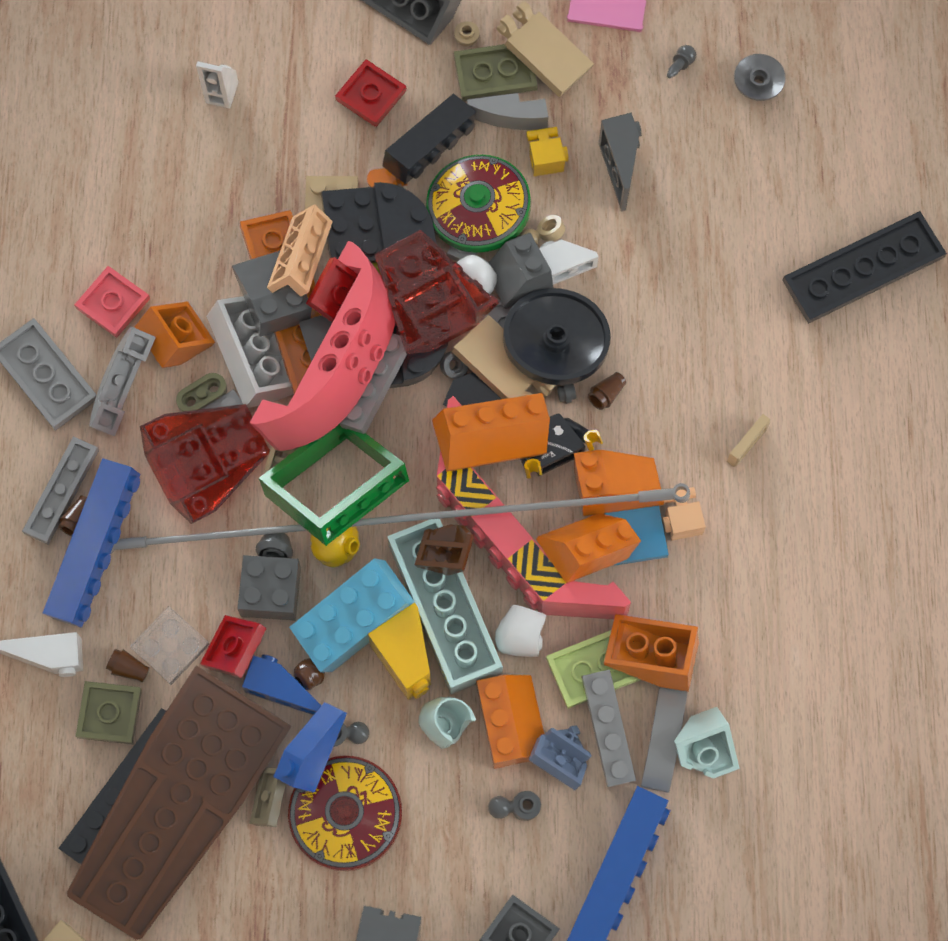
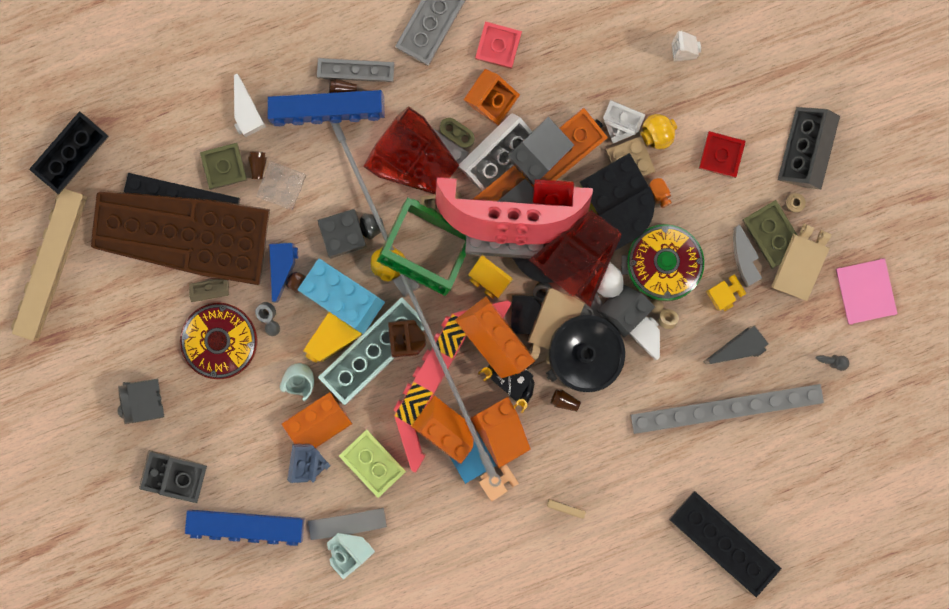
camera: 70 degrees right, 15 degrees up
light grey slope [89,326,156,436] -> none
red plate [200,615,267,678] -> none
light nougat fence [267,204,333,297] -> none
blue slope [273,702,347,793] -> none
black brick [382,93,476,184] -> none
dark grey plate [488,791,541,821] -> none
white piece [495,605,546,657] -> none
light grey plate [581,669,636,787] -> none
orange slope [604,614,699,692] -> none
flat silver dish [734,54,786,101] -> none
none -> light grey brick [393,276,420,298]
none -> yellow slope [468,255,513,299]
none -> white slope [603,100,646,143]
none -> light grey plate [631,384,824,434]
none -> yellow plant [641,114,677,149]

